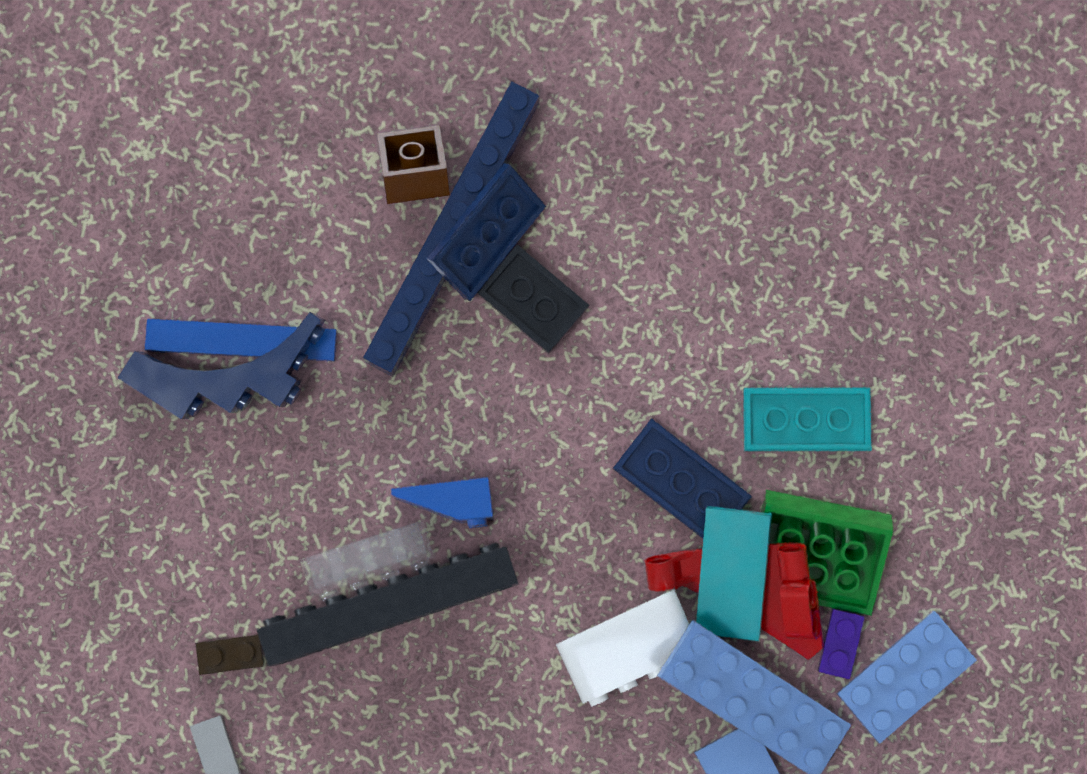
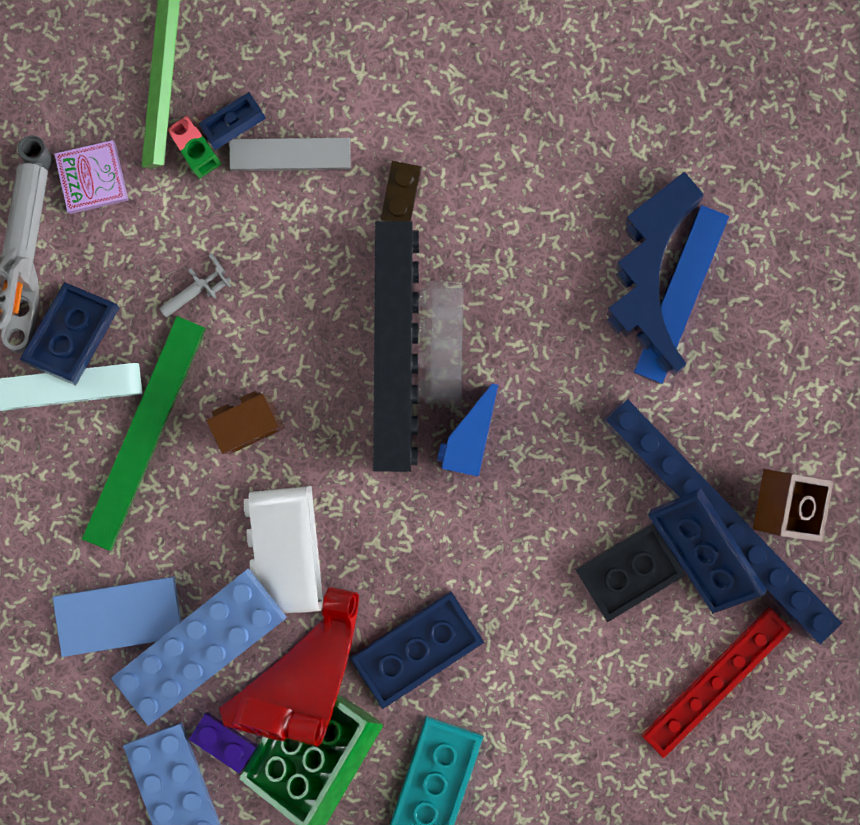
camera: 110 degrees right, 5 degrees up
teal tile [696,506,772,641] -> none
none -> reddish brown brick [206,391,285,454]
none -> red tile [641,607,793,759]

